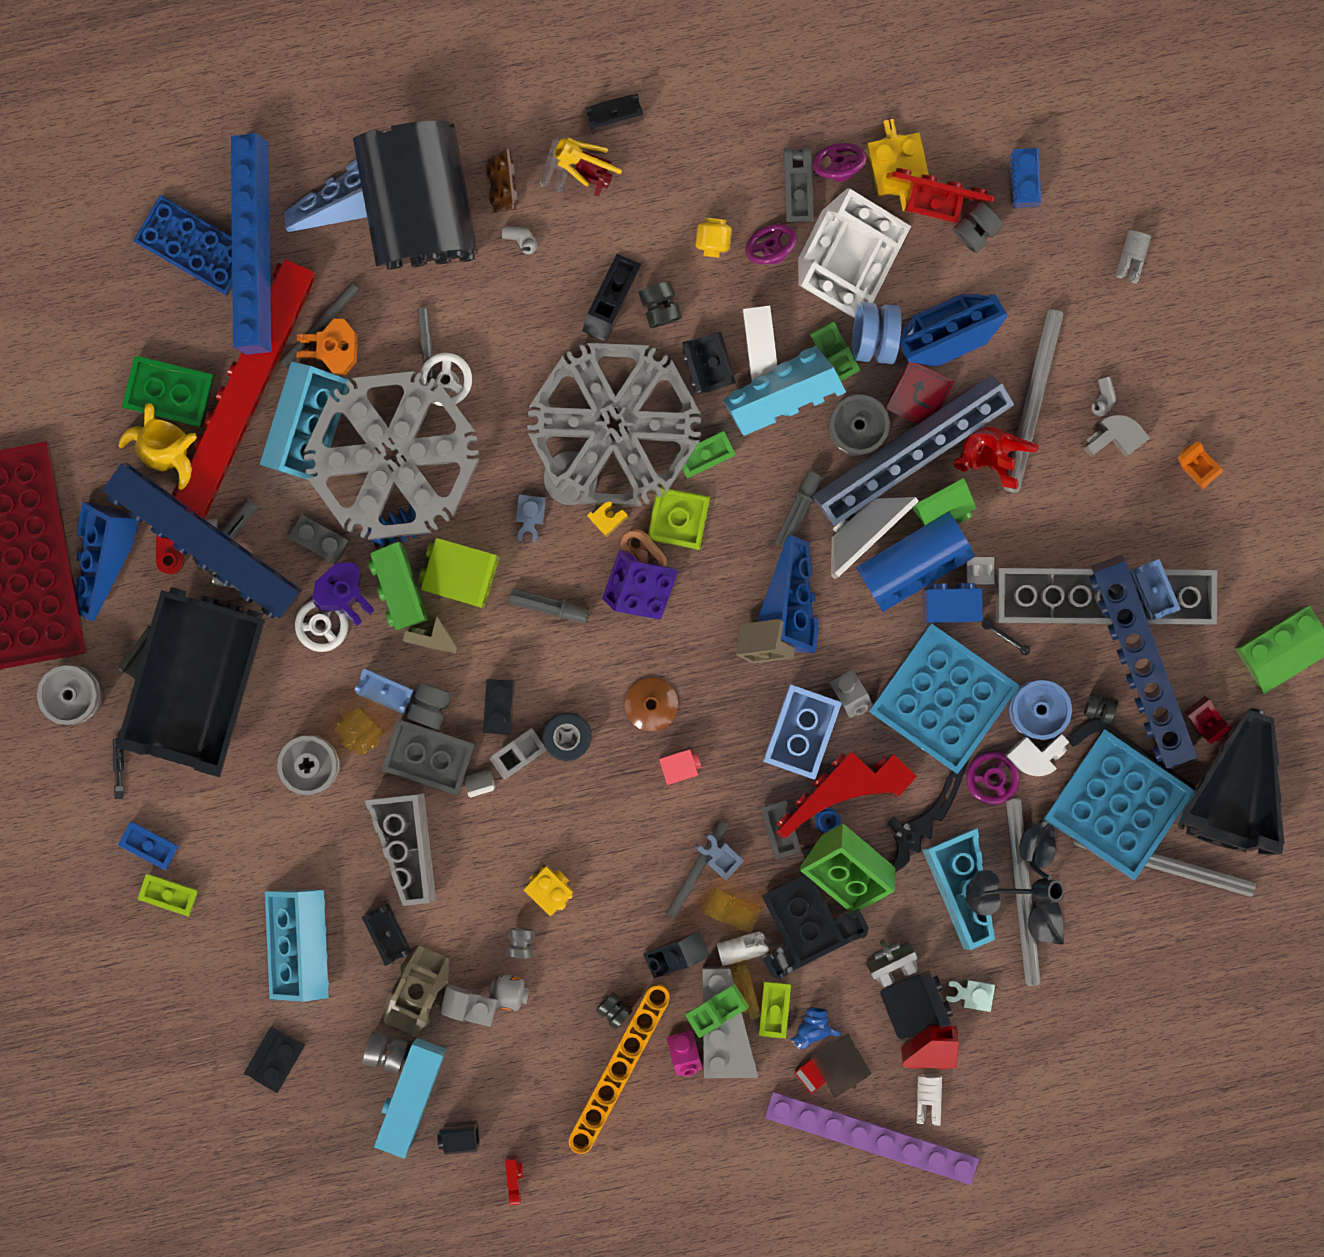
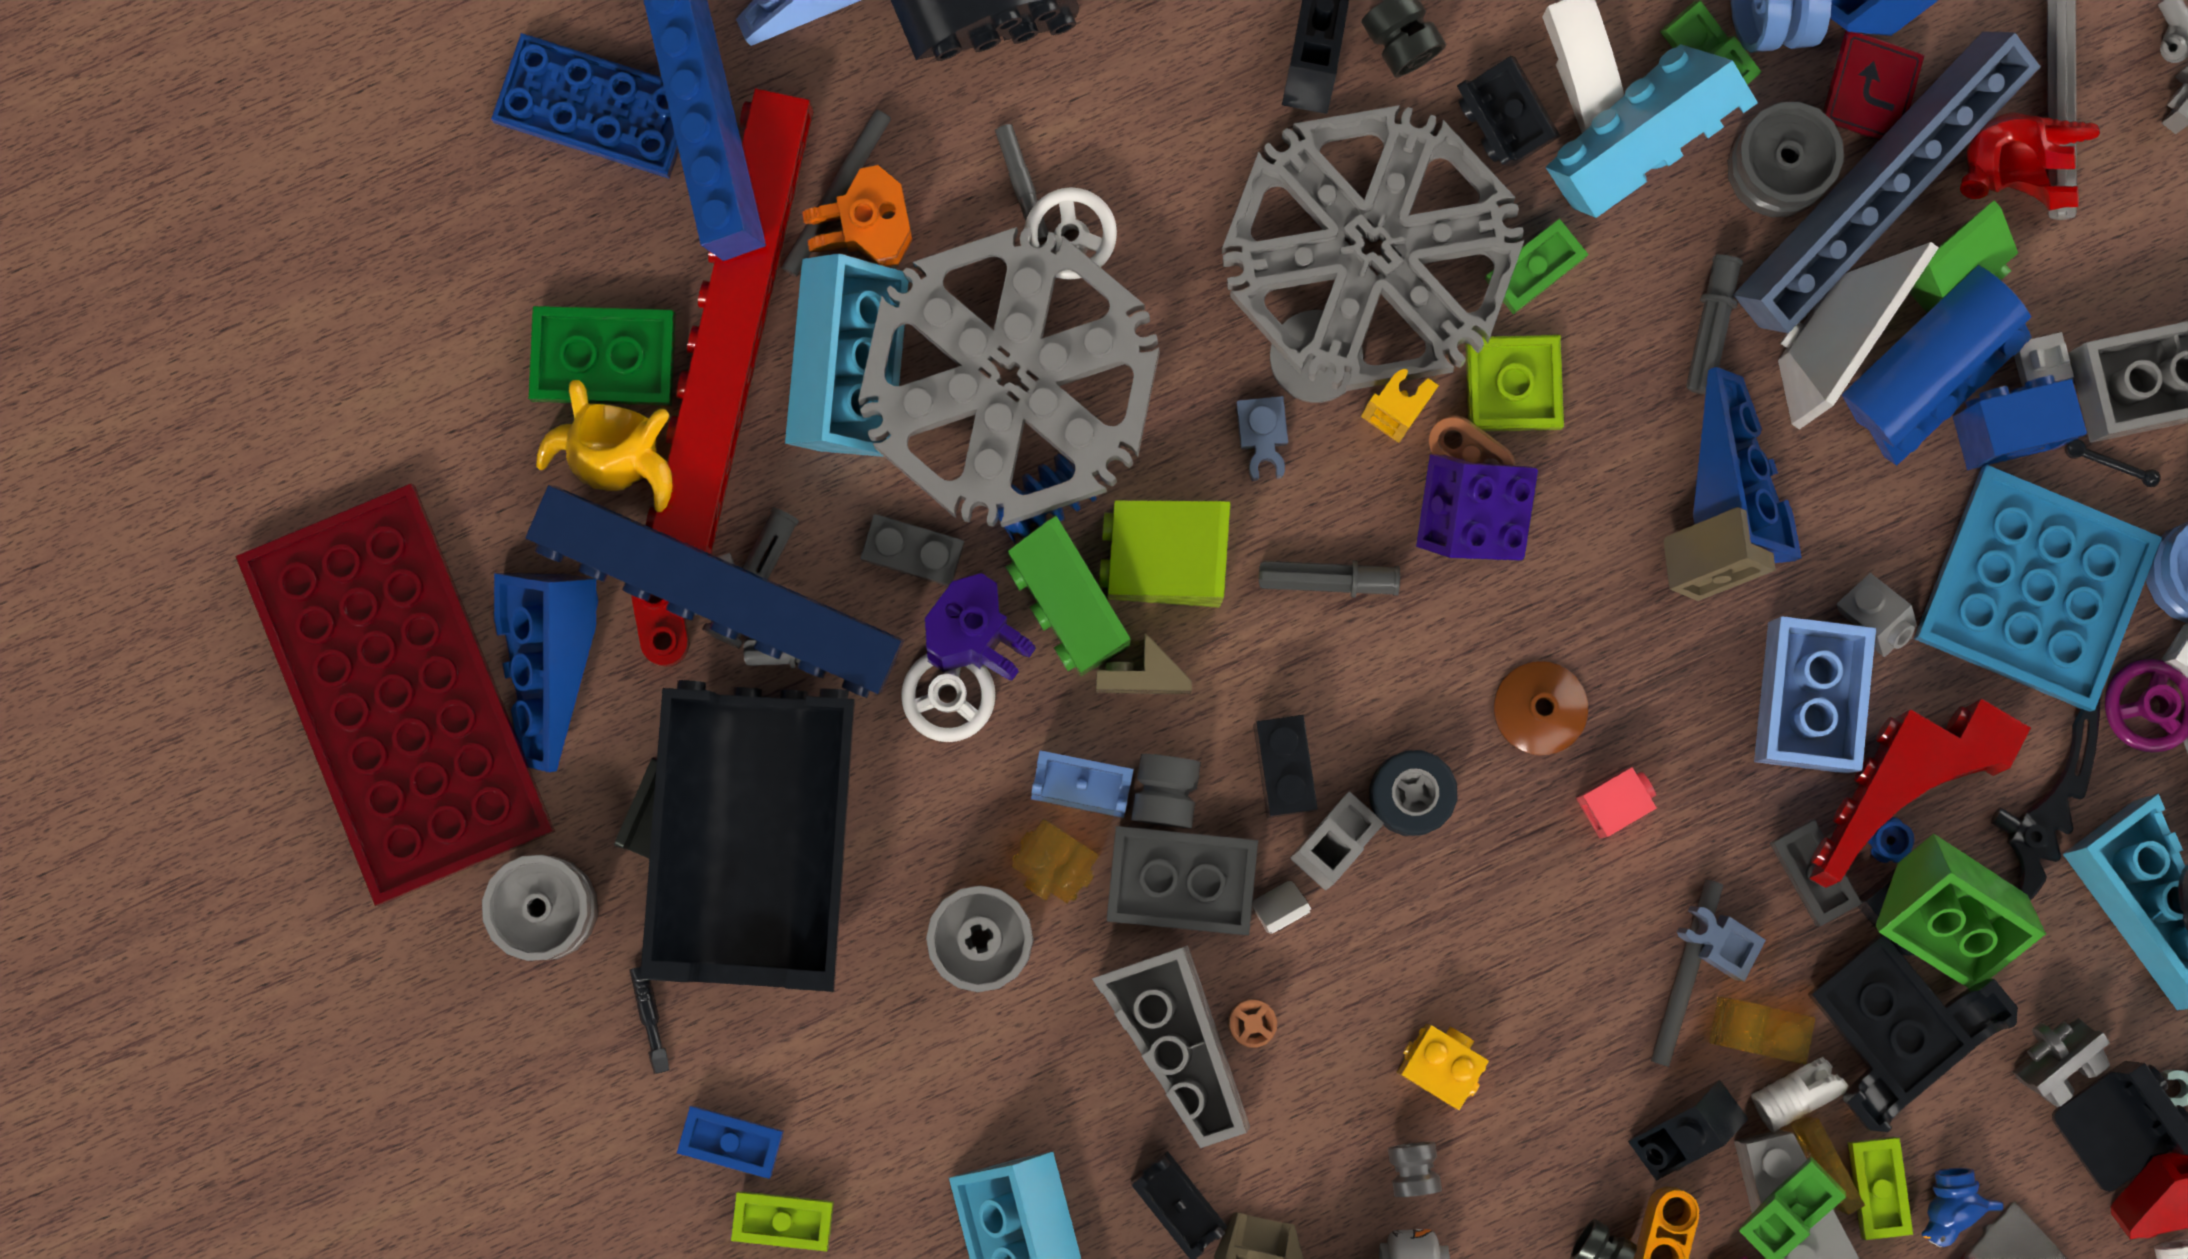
camera: 20 degrees left, 5 degrees down
none -> nougat wheel [1228,999,1277,1048]

